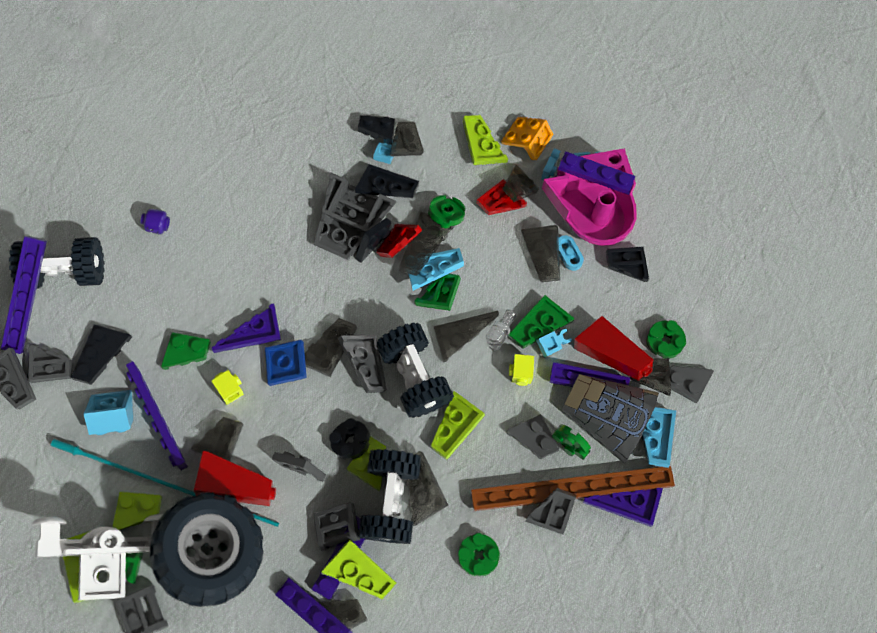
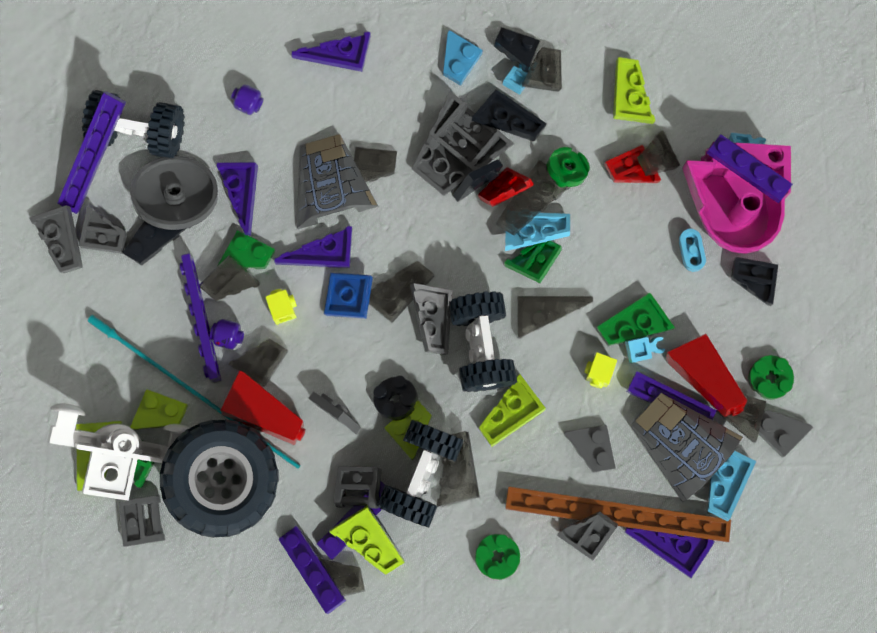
camera: 20 degrees right, 10 degrees up
medium azure slope [84,390,133,435] -> none
clear arm [486,309,517,351] -> none
light orange bracket [501,117,554,161] -> none
clear smoke wing [521,225,560,282] -> none
medium azure plate [541,148,561,181] -> none
green plate [552,424,591,460] -> none
none -> dark grey dish [130,156,218,230]
none -> clear smoke wing [199,255,260,301]
none -> dark purple head [210,319,244,350]
none -> dark purple wing [216,162,258,235]
none -> dark purple wing [291,32,371,72]
none -> wedge [297,134,379,229]
none -> clear smoke wing [354,147,397,182]
none -> dark azure wing [443,30,483,86]

